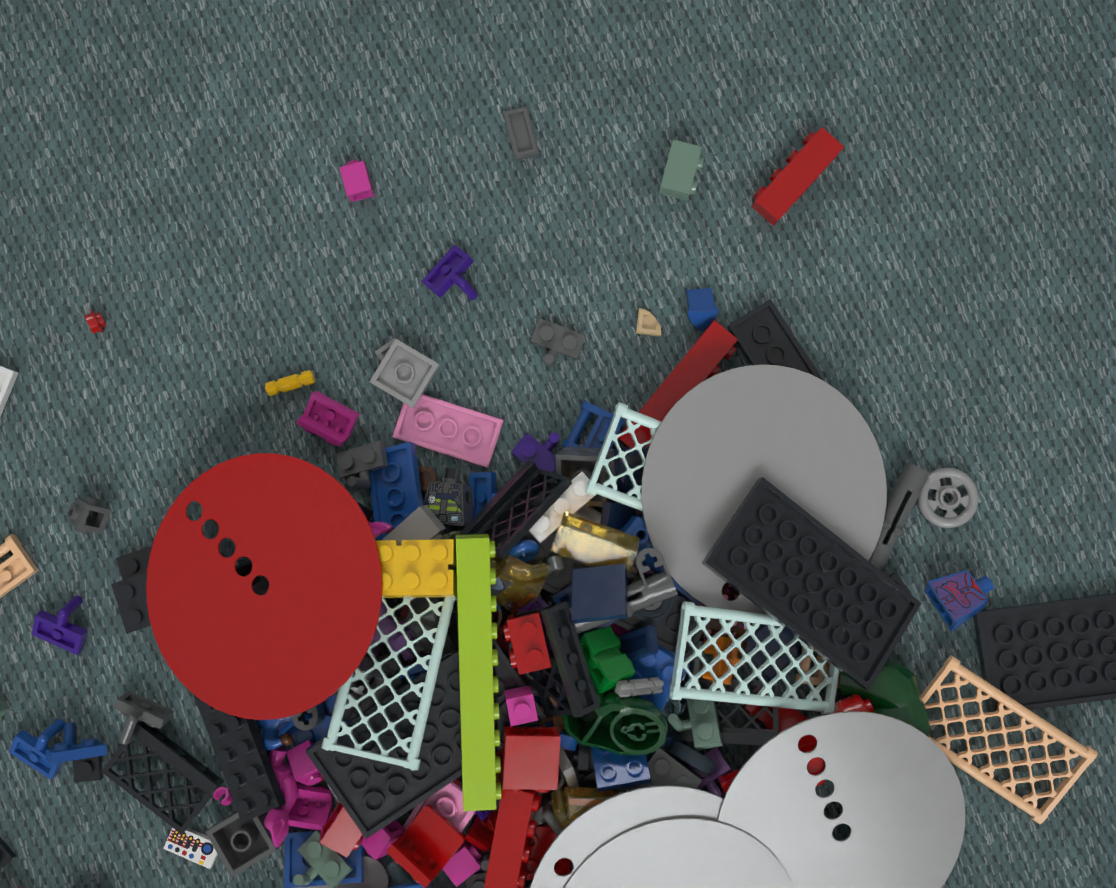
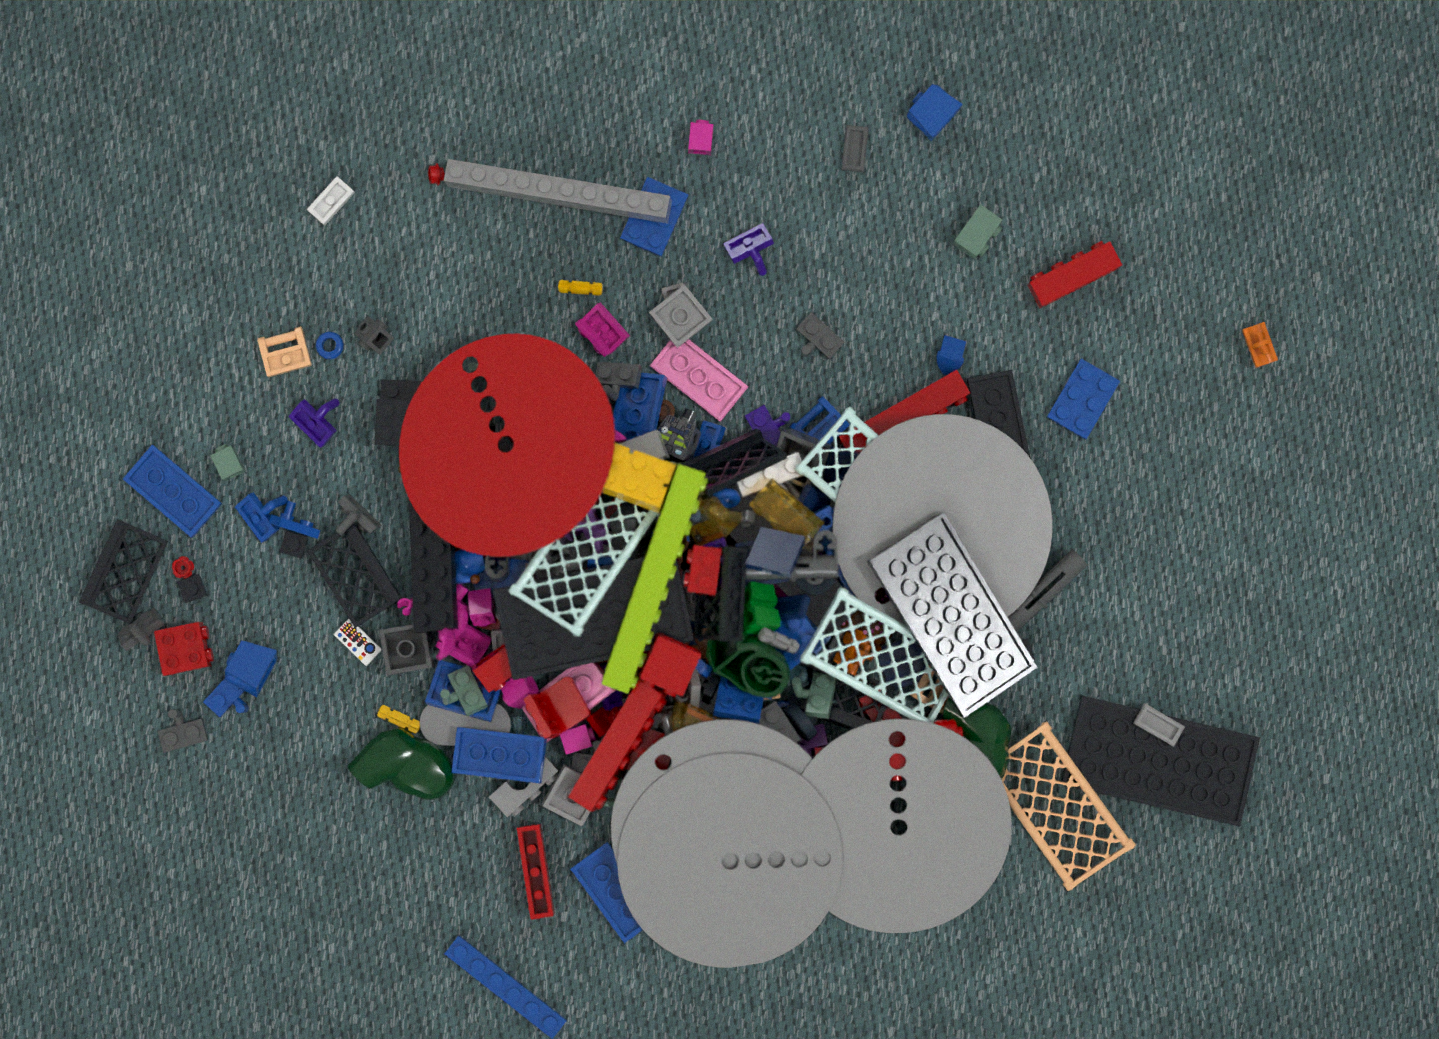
camera: 15 degrees right, 0 degrees up
dark pink brick [504,685,538,726] -> none
tan tile [636,308,661,337] -> none
light grey plate [917,467,978,528] -> none
blue torso [924,570,994,632] -> none
none -> blue piece [316,332,344,359]
none -> light grey brick [444,159,672,224]
none -> blue plate [620,177,689,257]
none -> blue torso [907,84,963,141]
none -> blue plate [1047,359,1120,440]
none -> light grey tile [1133,704,1185,746]
none -> orange hips [1242,322,1278,368]

